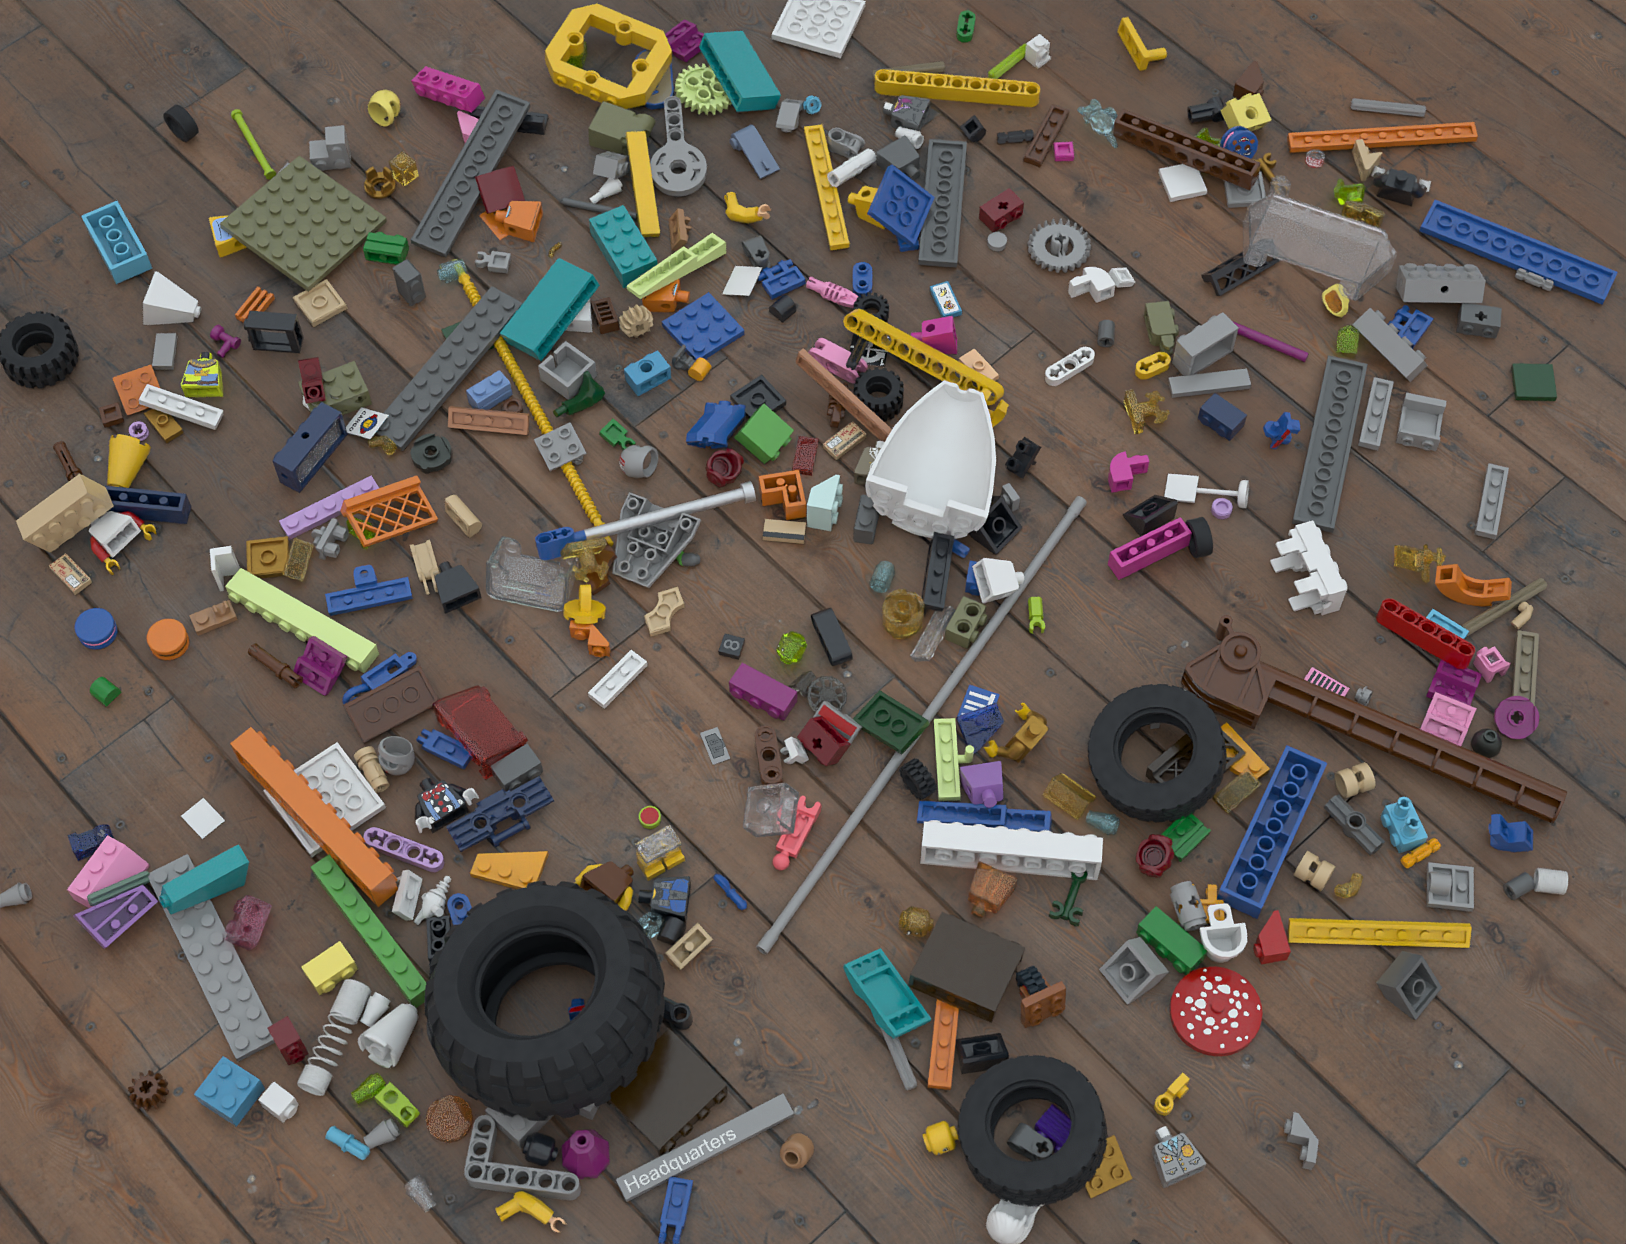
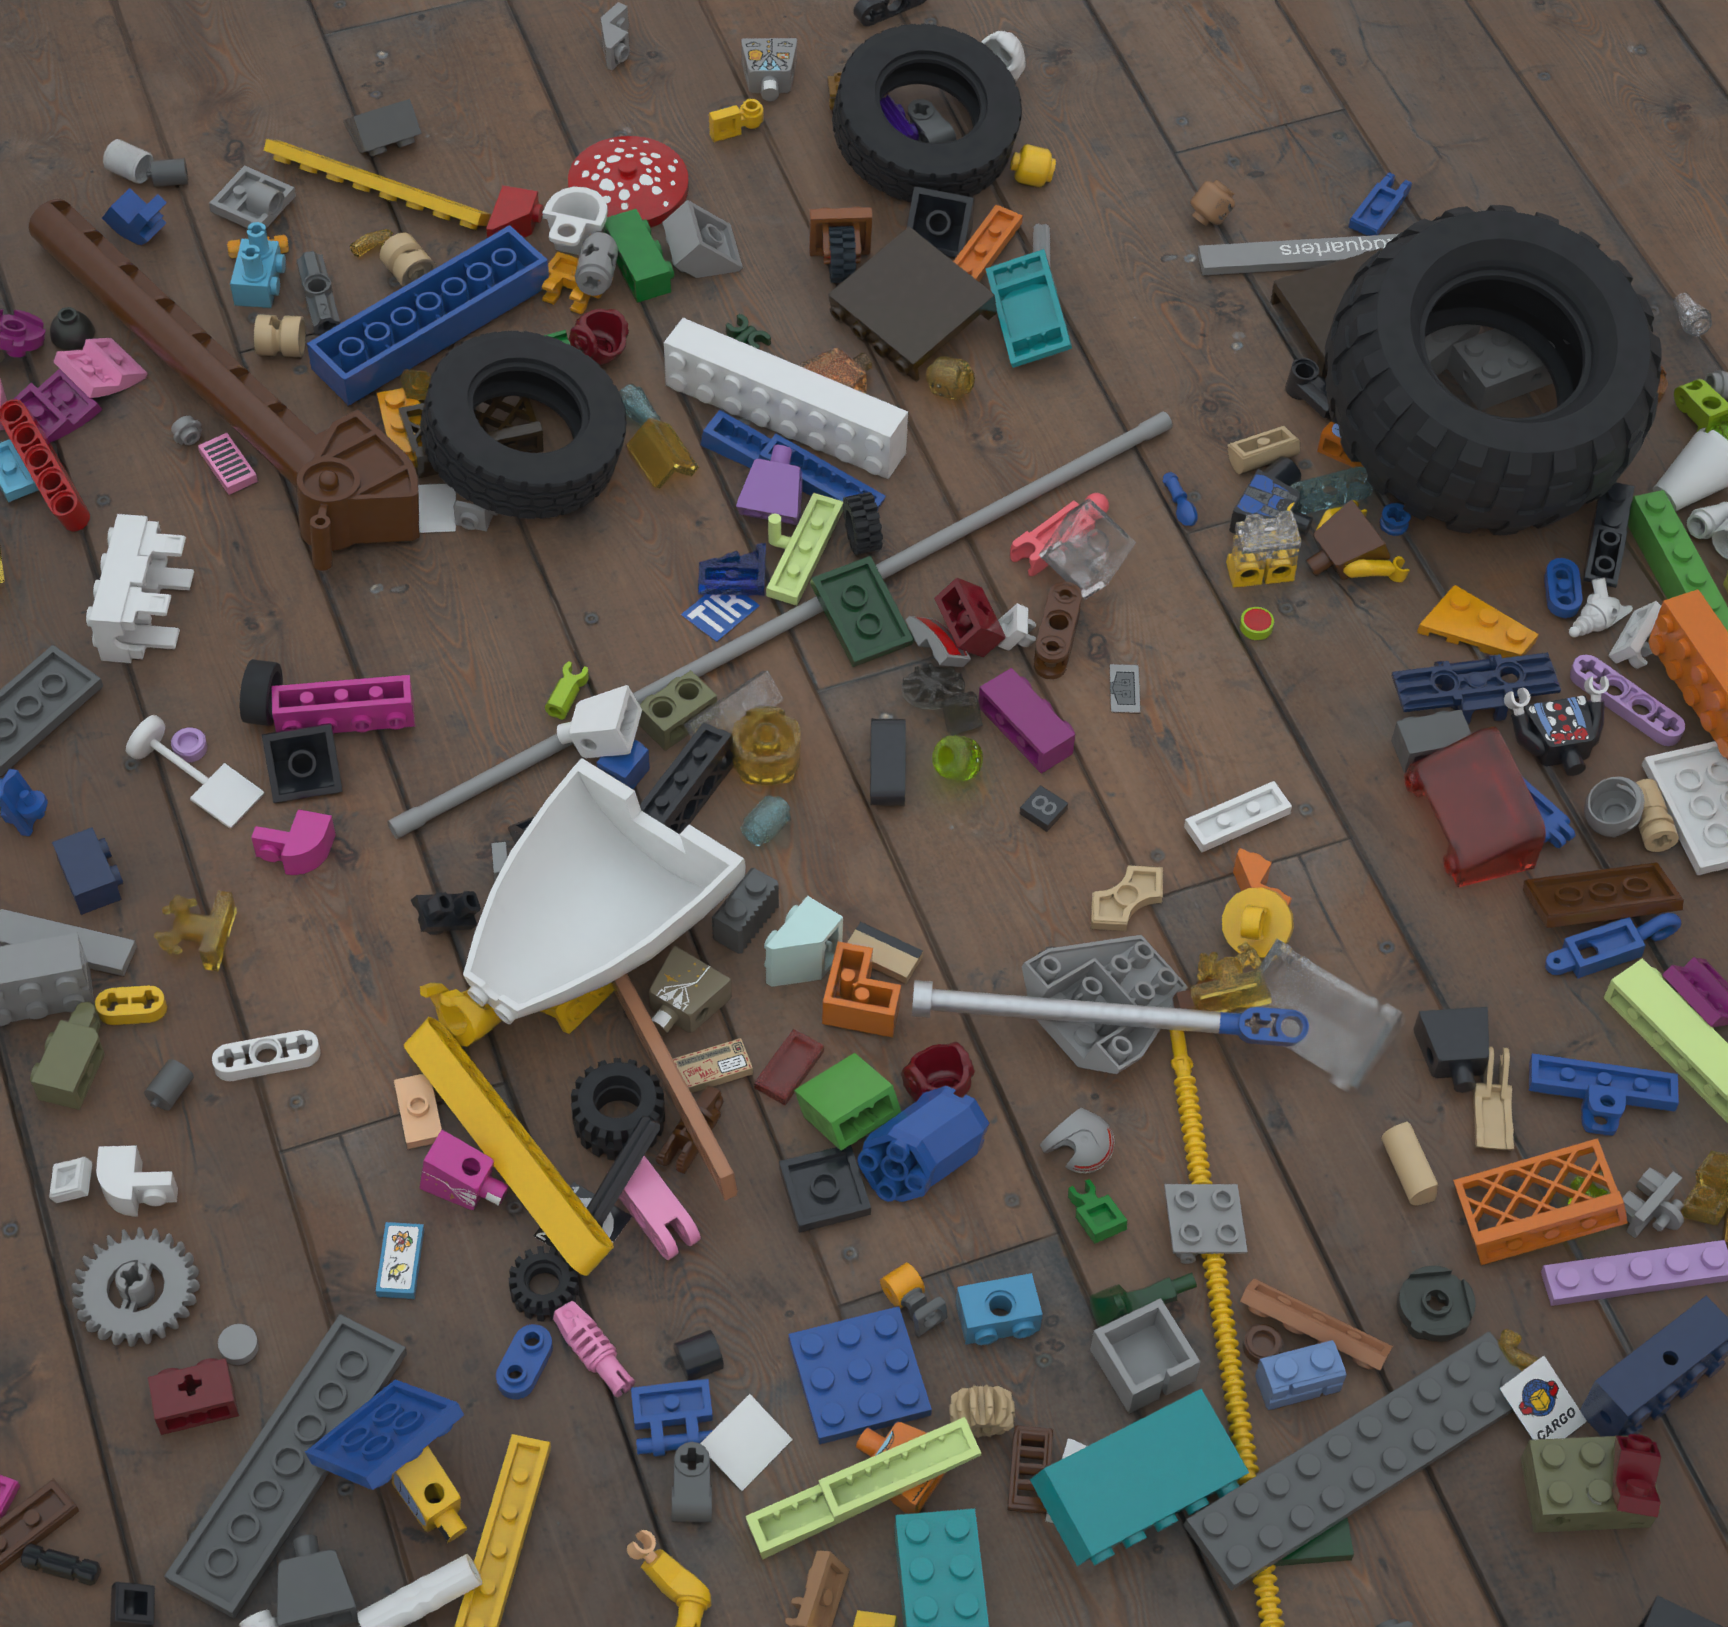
camera: 160 degrees left, 5 degrees down
pearl gold torso [984,703,1049,763] -> none

